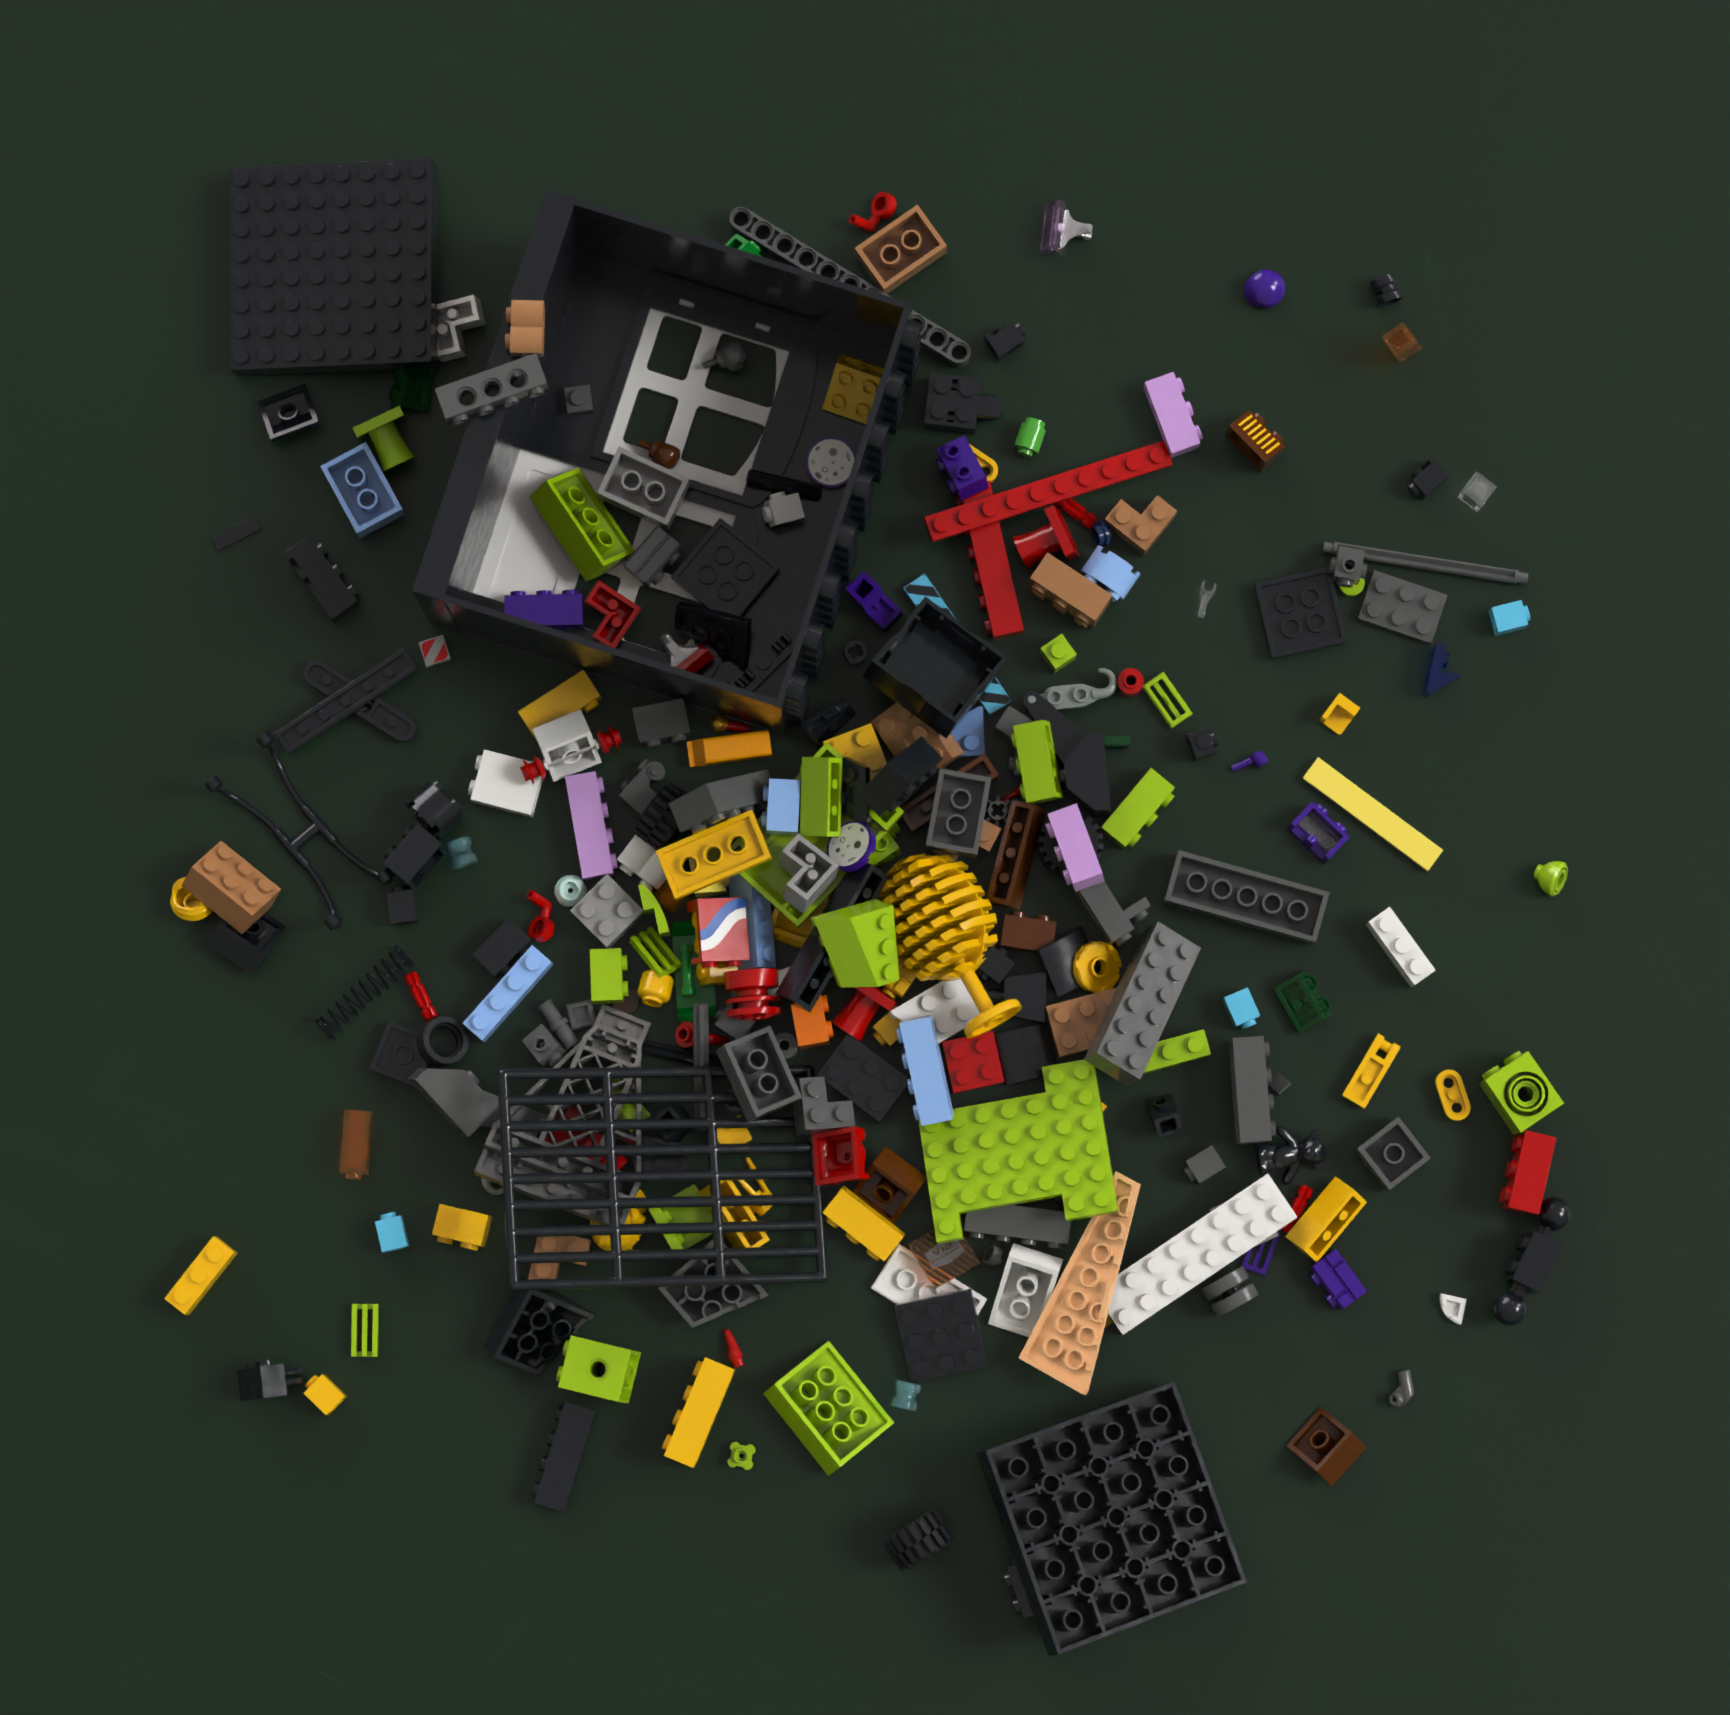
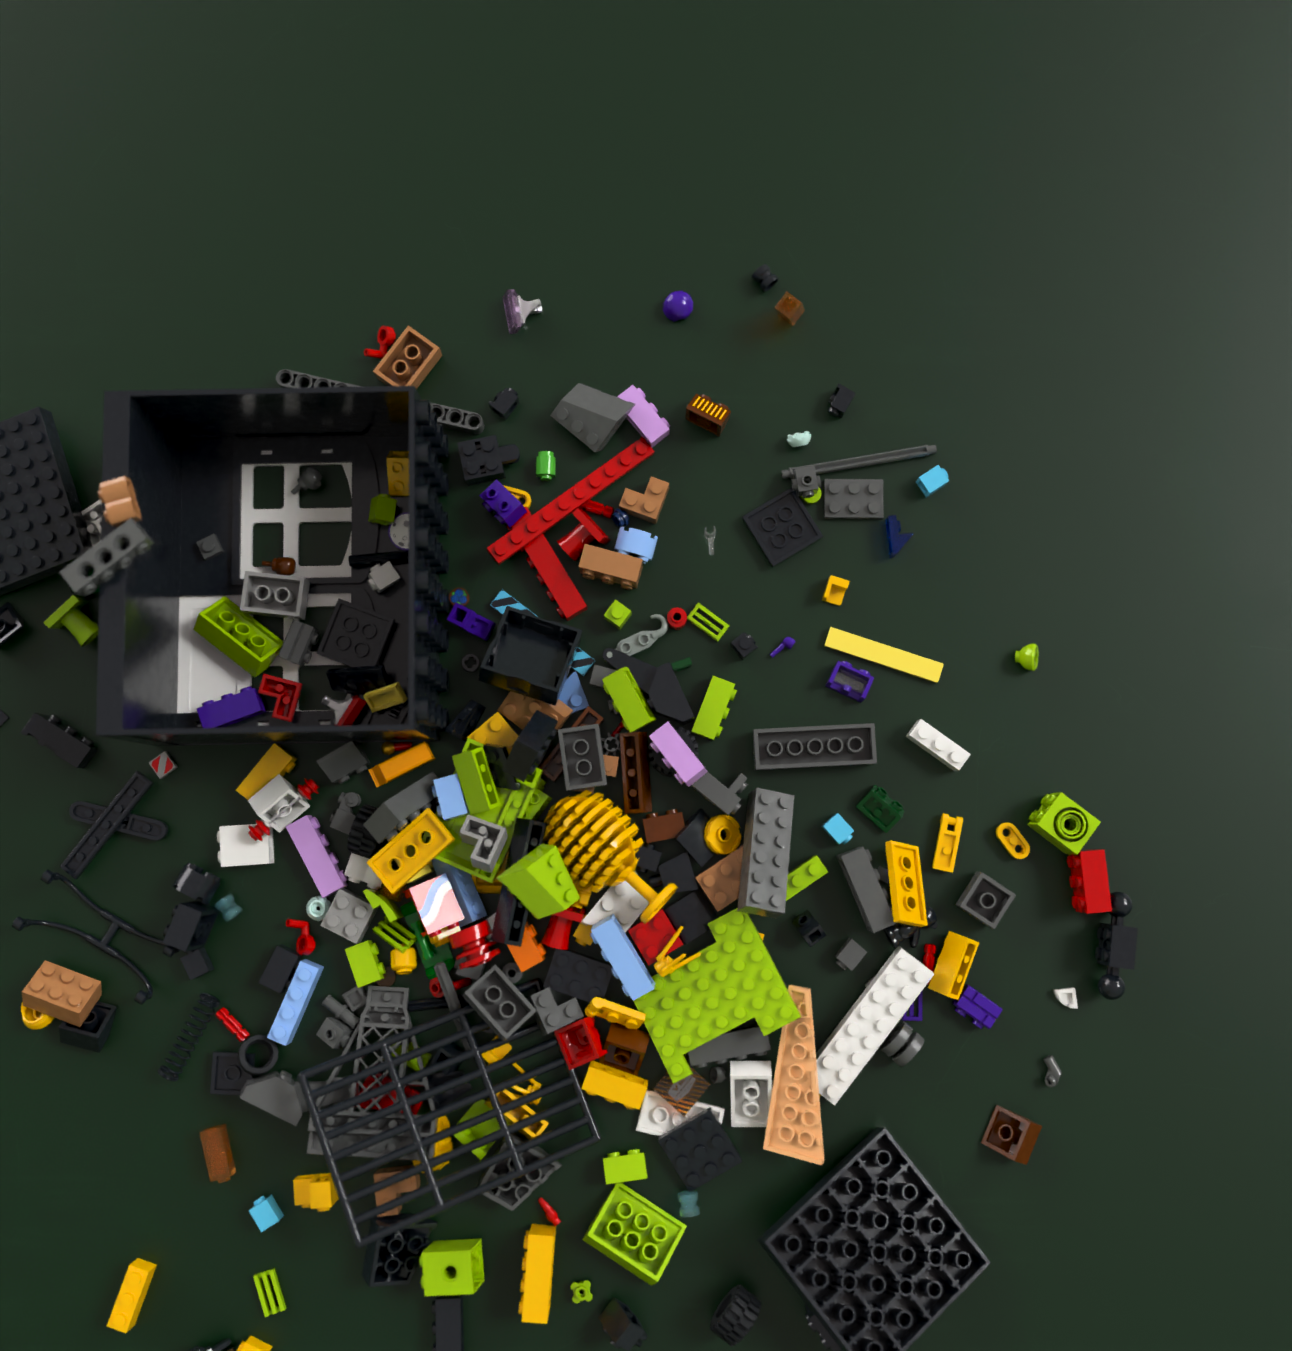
camera: 15 degrees left, 0 degrees up
light blue brick [320,442,405,539] -> none
white tile [827,821,876,872] -> none
clear brick [1457,471,1497,512] -> none
none -> light yellow tile [363,682,408,713]
none -> lime brick [368,494,397,526]
none -> tile [449,588,470,606]
none -> dark grey wedge [550,383,635,452]
none -> yellow plate [585,997,646,1030]
none -> black brick [598,1298,648,1351]
none -> lime brick [603,1149,648,1185]
none -> yellow plant [654,926,701,977]
none -> light aqua plate [787,431,811,447]
none -> yellow plate [885,840,927,927]

